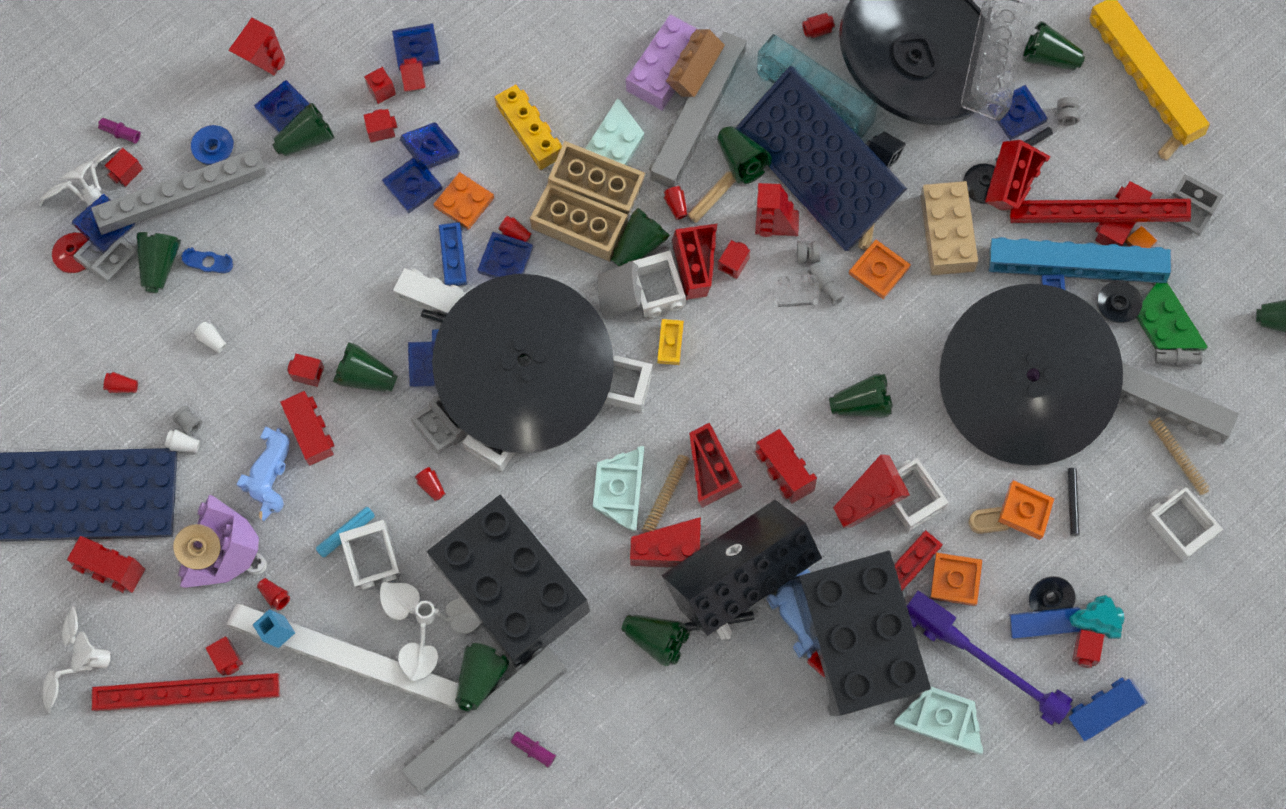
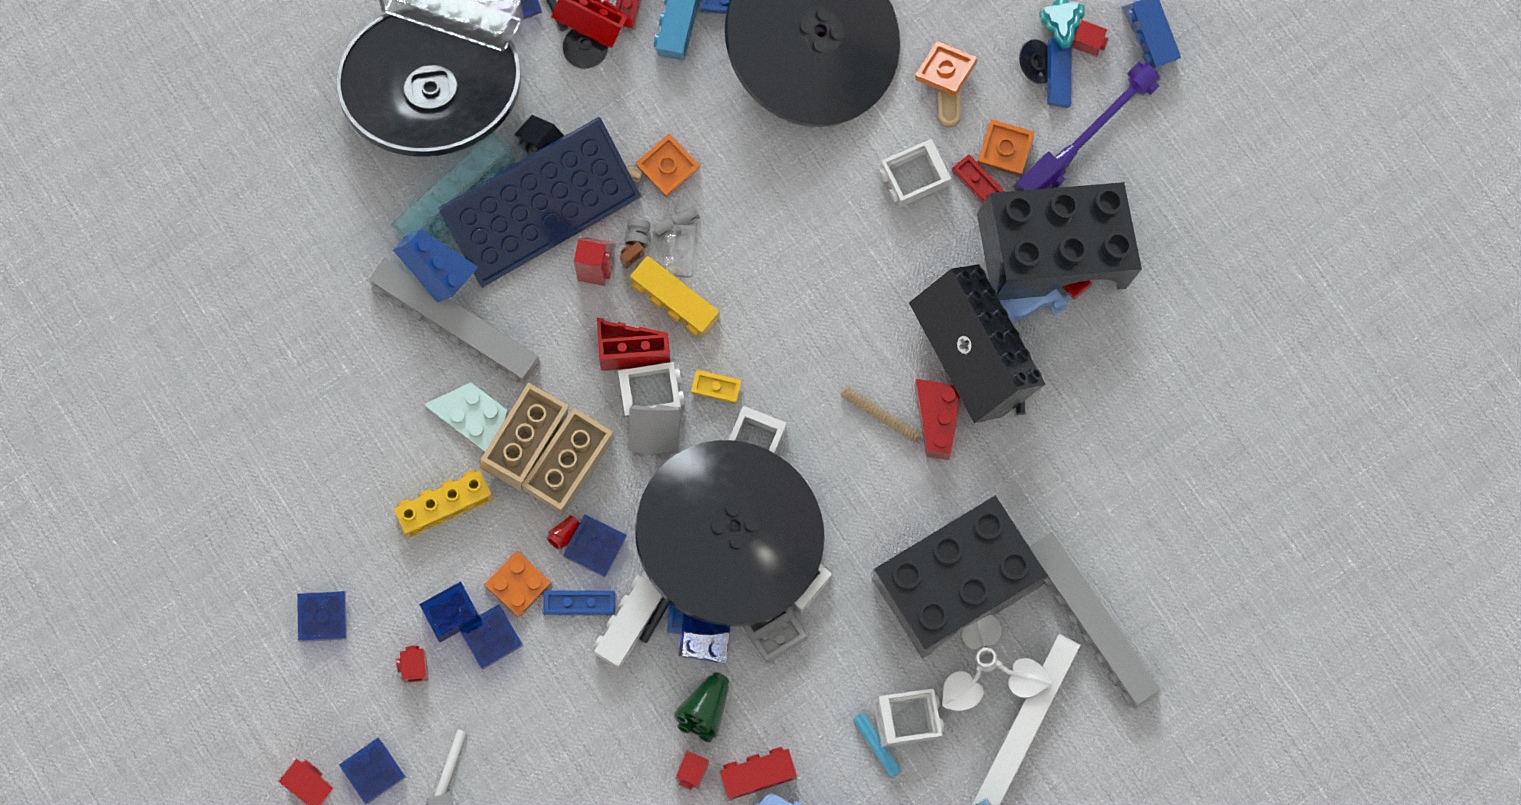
camera: 85 degrees left, 5 degrees up
dark green cone [272,103,334,156] -> none
red brick [364,67,396,104] -> none
red brick [400,58,426,91] -> none
red cone [415,467,446,502] -> none
dark green cone [455,643,509,712] -> none
magenta axle [511,731,557,768] -> none
light aqua wing [593,446,644,532] -> none
dark green cone [611,208,670,266] -> none
dark green cone [621,614,690,666] -> none
lavender brick [626,14,697,111] -> none
red cone [664,186,688,220] -> none
medium nougat brick [666,29,725,97] -> none
tan axle [688,171,736,223] -> none
red wedge [689,422,742,508] -> none
dark green cone [717,126,772,184] -> none
red brick [718,240,750,279] -> none
red wedge [754,429,817,504] -> none
red brick [802,13,835,39] -> none
dark green cone [829,373,893,418] -> none
red wedge [833,454,910,528] -> none
light aqua wing [894,687,983,755] -> none
tan brick [920,181,978,275] -> none
black bar [1067,468,1080,536] -> none
none -> blue wedge [393,229,478,302]
none -> white bar [434,729,466,796]
none -> dark orange plate [620,241,644,269]
none -> yellow brick [630,255,720,338]

